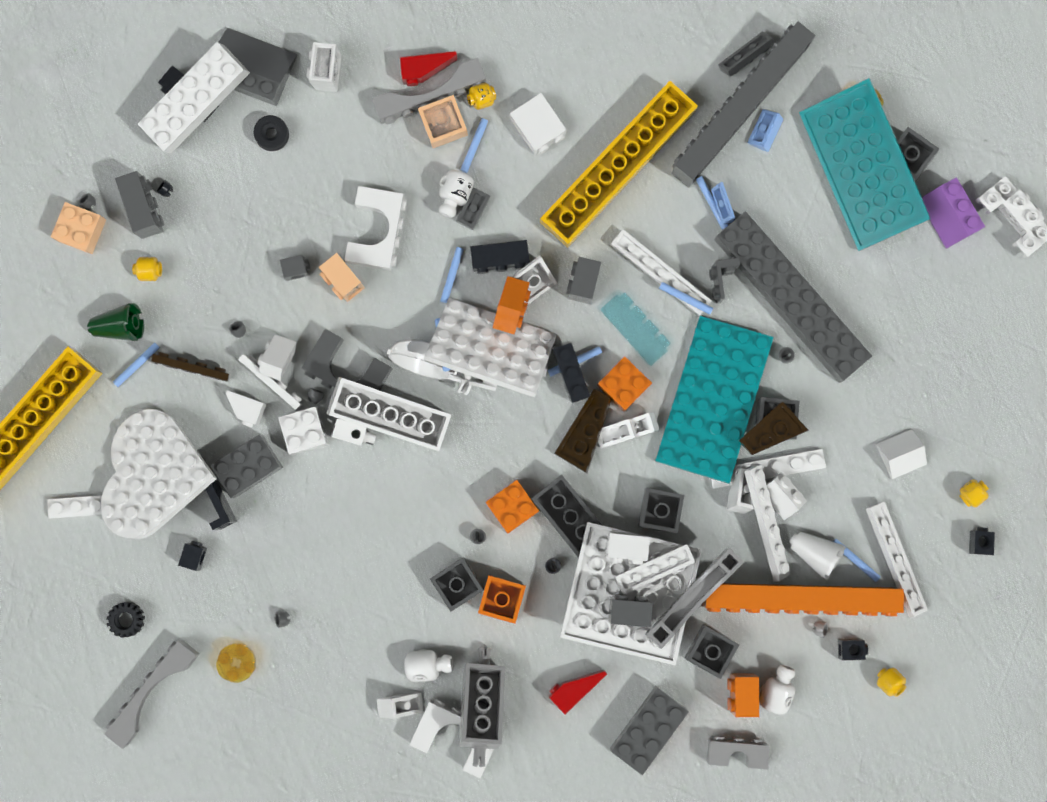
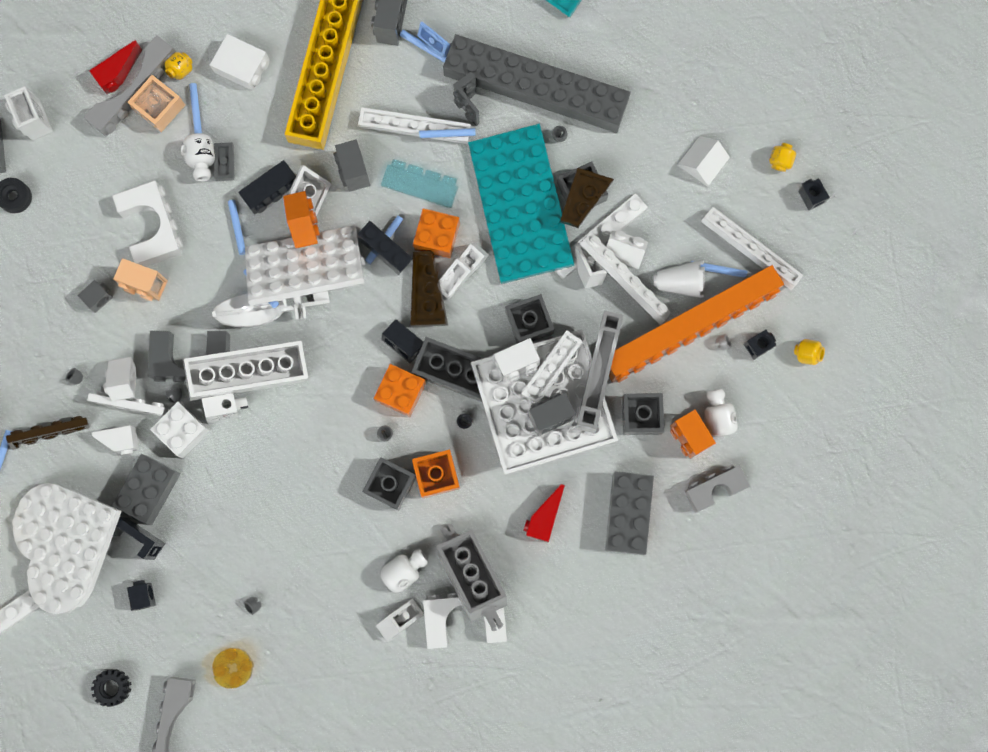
camera: 30 degrees left, 5 degrees down
none -> black hinge [381,319,424,363]

